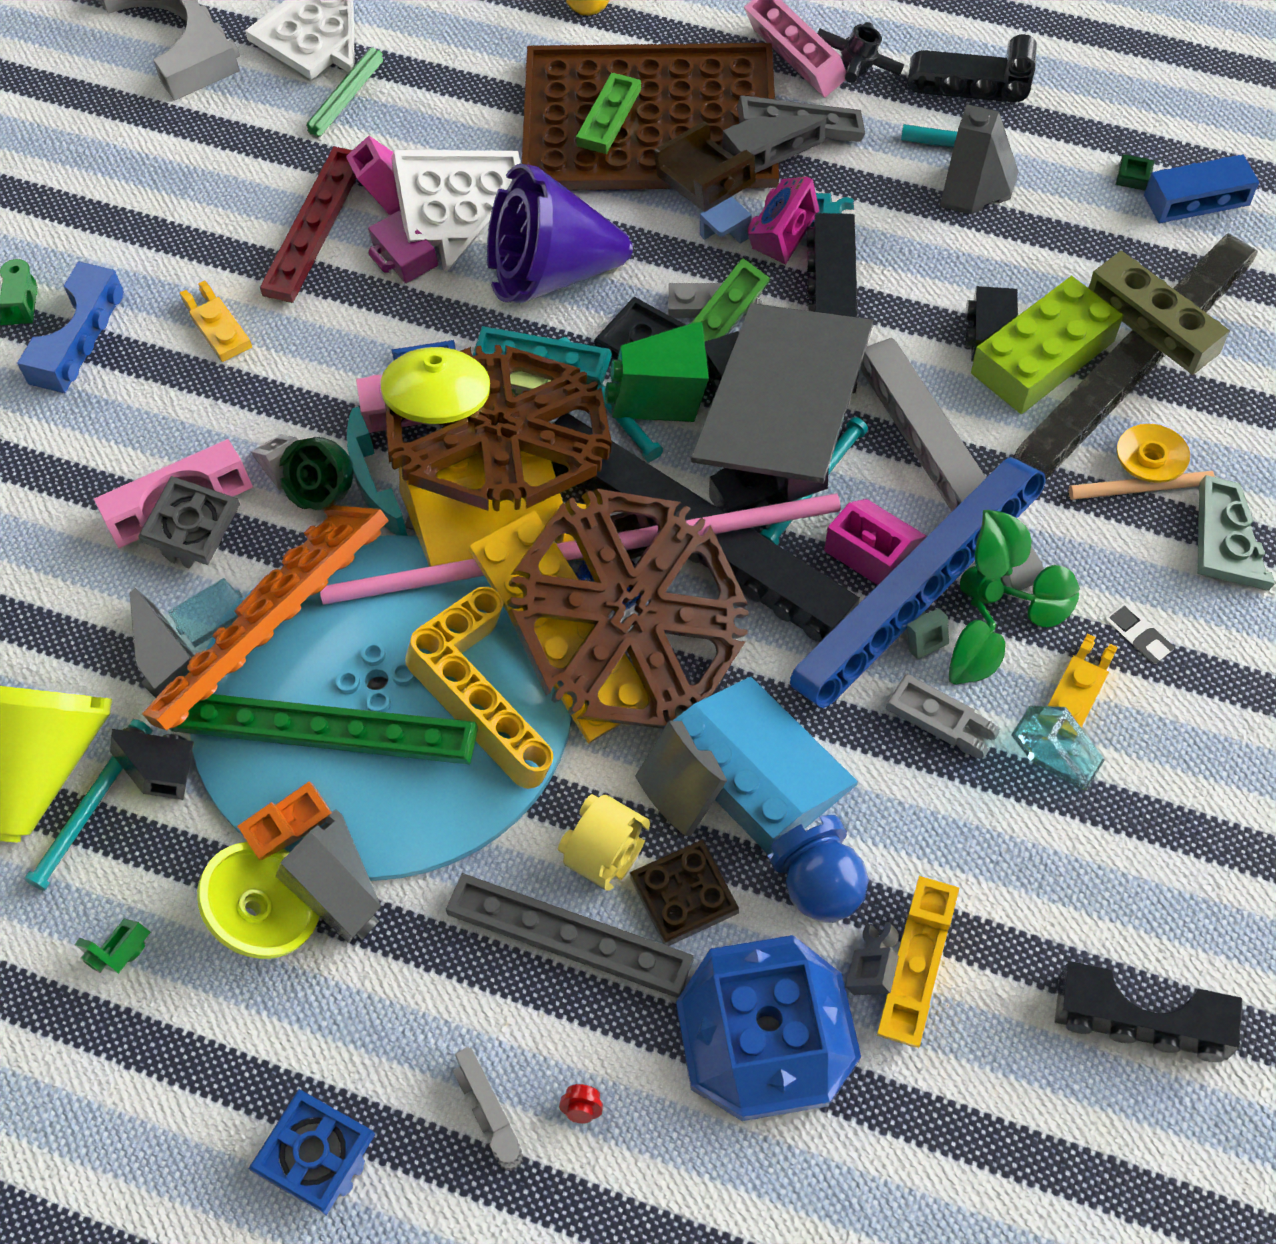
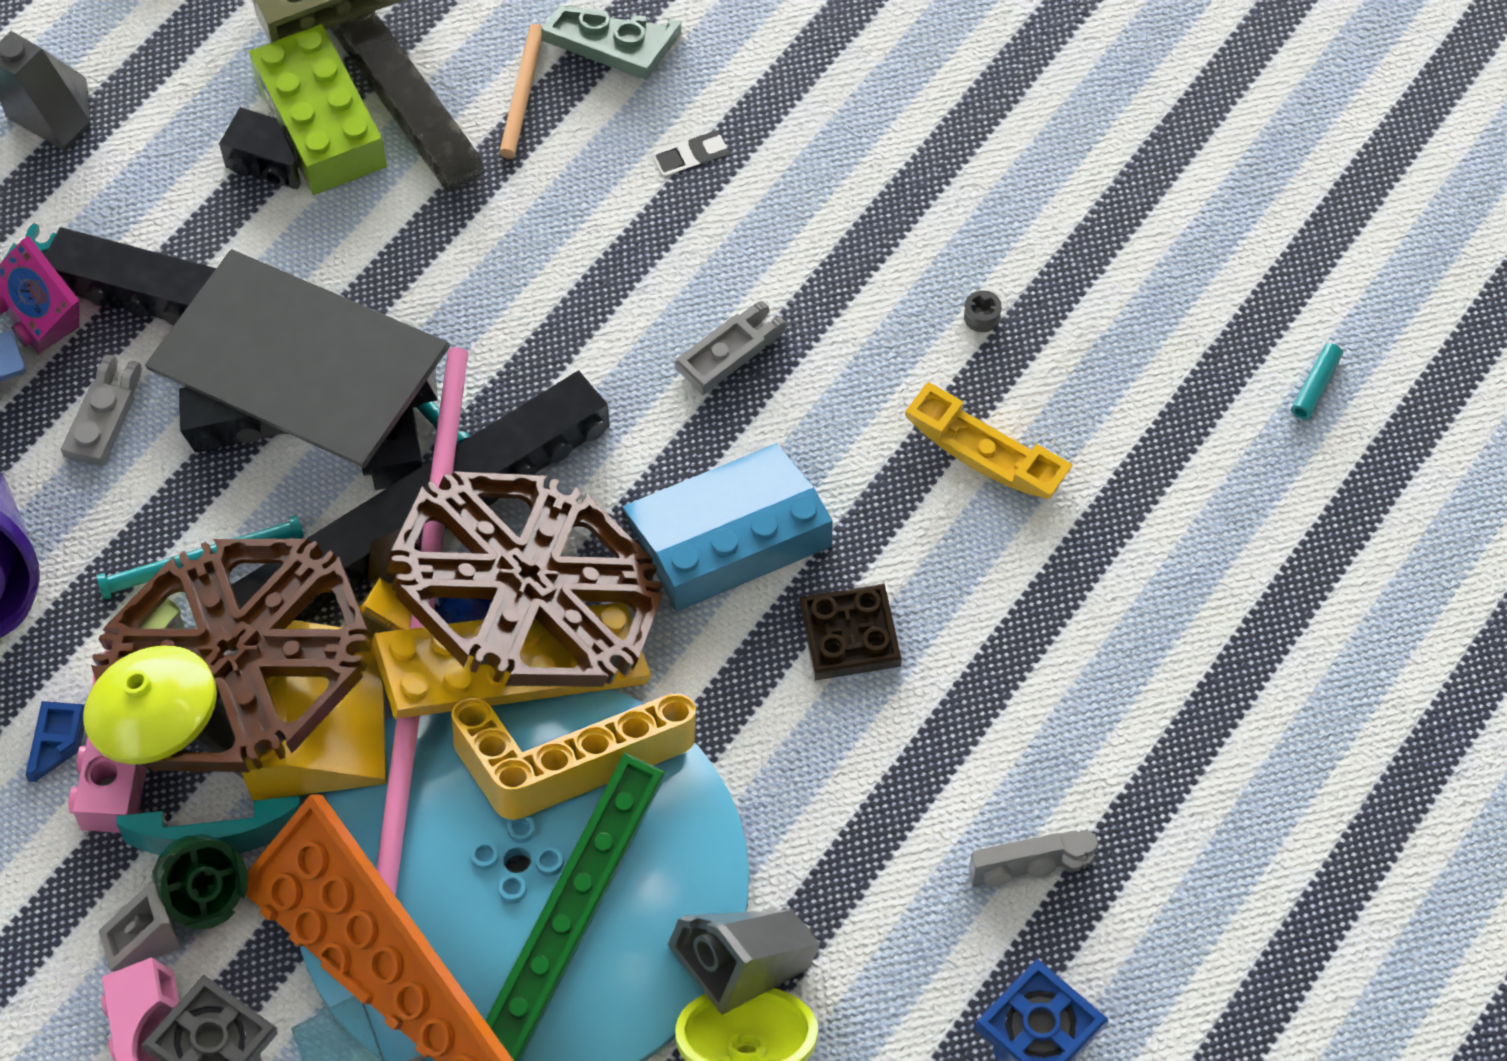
camera: 75 degrees left, 0 degrees up
orange slope [237,781,332,860] -> none
dark grey plate [446,873,694,998] -> none
teal tile [473,326,612,385] -> none
light yellow brick [558,794,650,891] -> none
red plate [559,1084,603,1124] -> none
black tile [594,297,686,360] -> none
green slope [605,322,709,422] -> none
dark grey slope [635,721,727,836] -> none
blue piece [676,935,861,1121] -> none
bright green plate [692,258,770,341] -> none
blue tile [767,815,869,923] -> none
blue beam [790,457,1046,708] -> none
dark pink slope [824,499,927,585] -> none
dark grey plate [846,922,899,995] -> none
light grey beam [860,338,1044,595] -> none
sand green tile [907,608,949,660] -> none
green plant [949,510,1080,685] -> none
clear light blue slope [1011,706,1105,790] -> none
yellow hinge [1041,634,1118,738] -> none
black arch [1054,961,1242,1062] -> none
yellow dish [1116,424,1190,483] -> none
none -> dark grey bush [964,290,1002,332]

